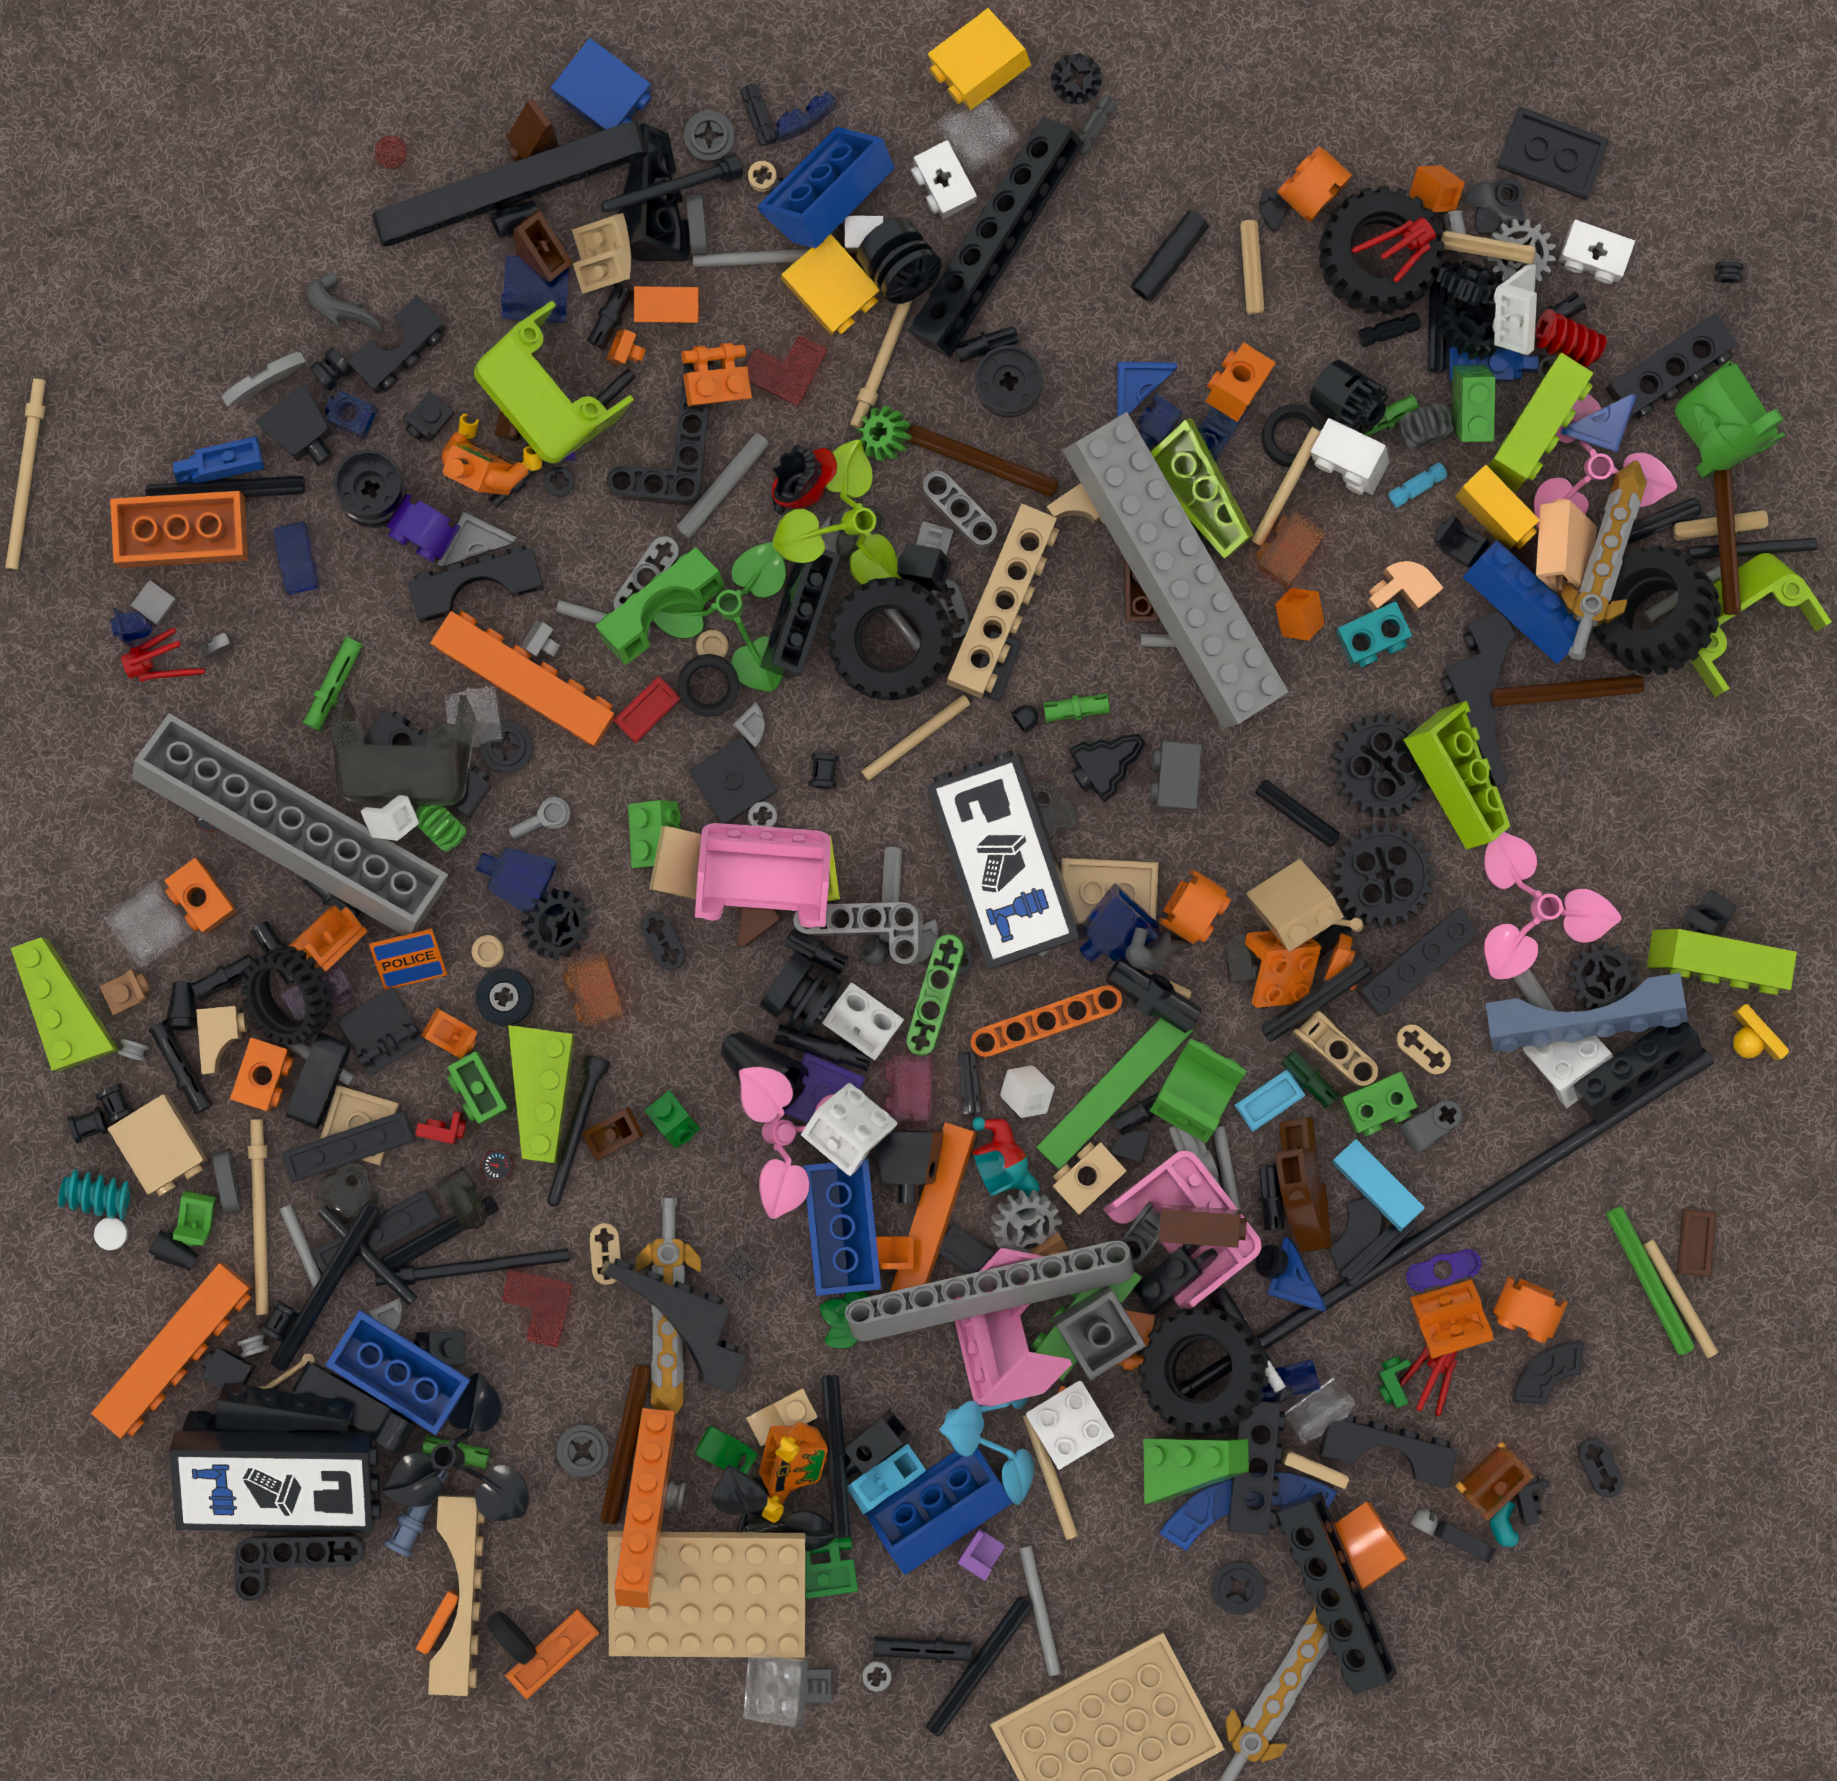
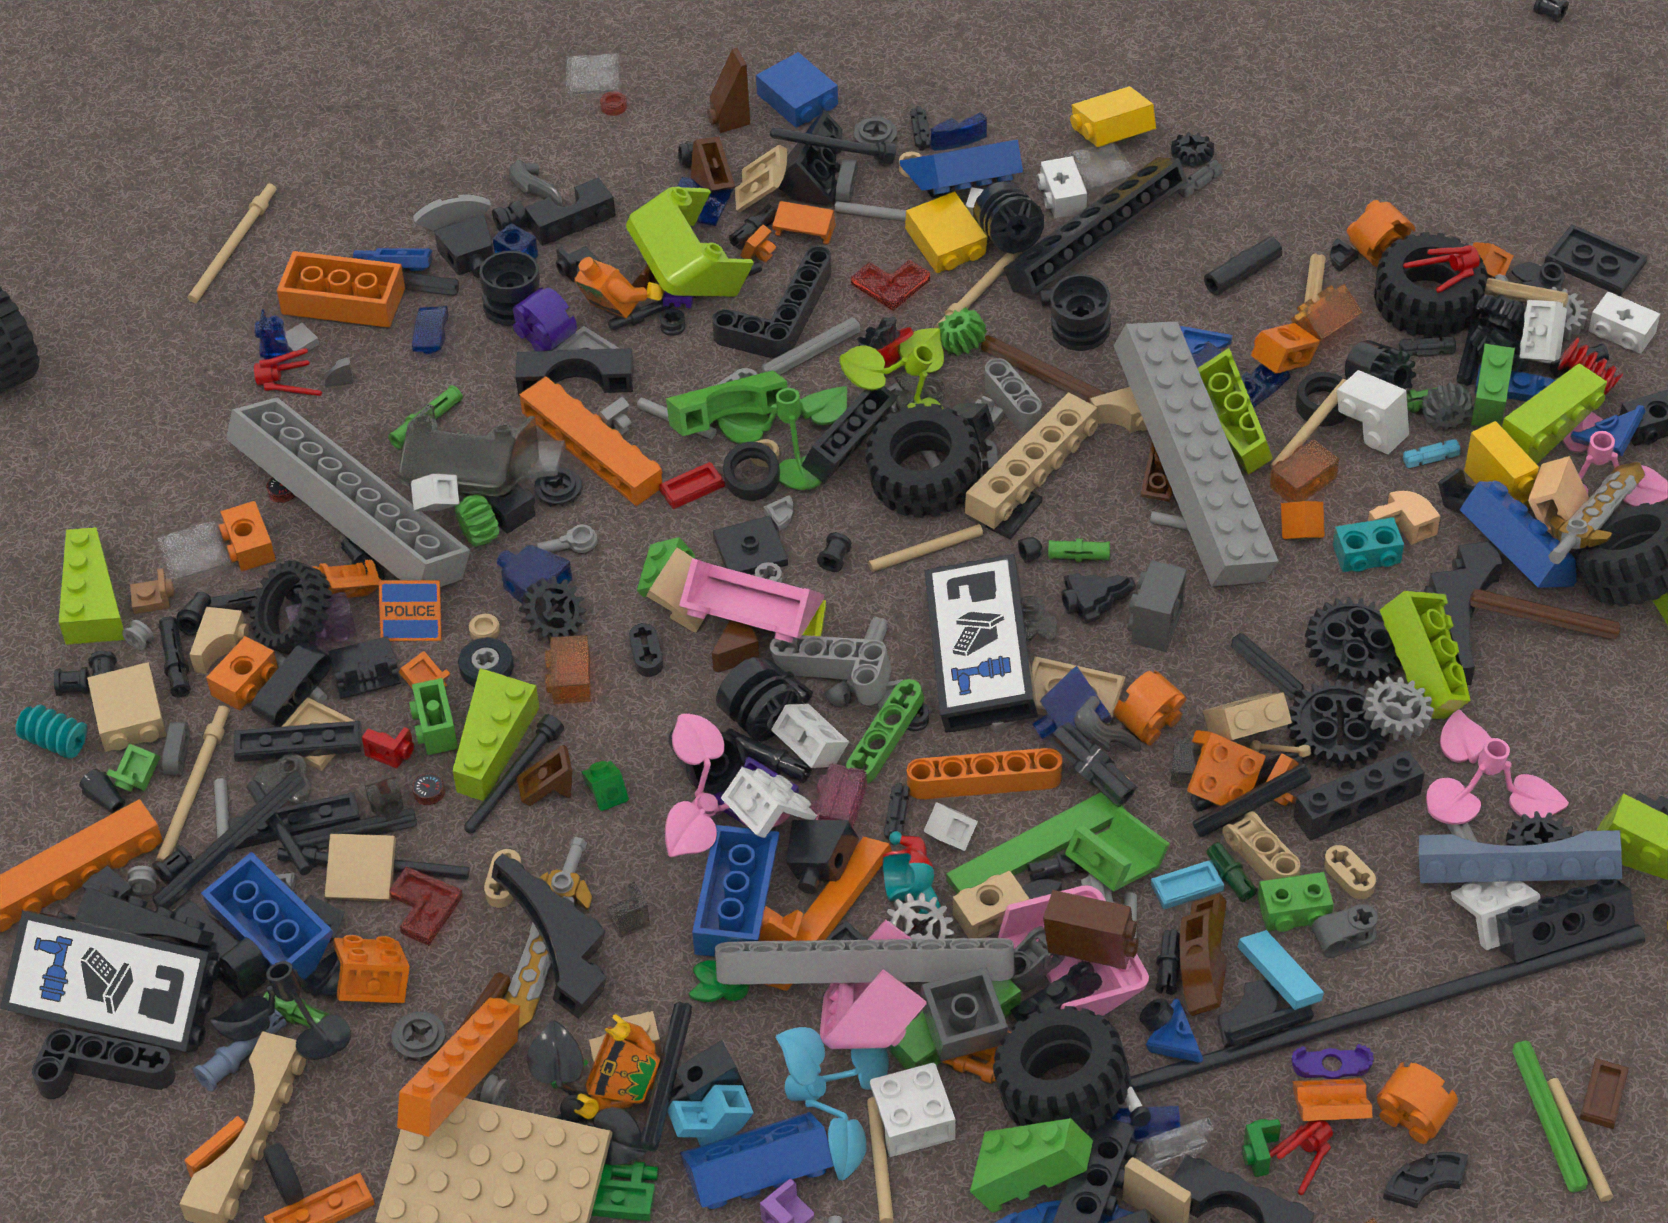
camera: 20 degrees right, 35 degrees down
white tile [94,1218,129,1250] -> none
black beam [372,122,648,247] -> none
orange plate [681,343,752,407] -> none
none -> tan tile [325,834,396,901]
none -> orange bracket [333,935,410,1003]
none -> clear plate [566,53,620,99]
none -> clear orange brick [1290,284,1363,340]
none -> light grey gear [1362,677,1434,740]

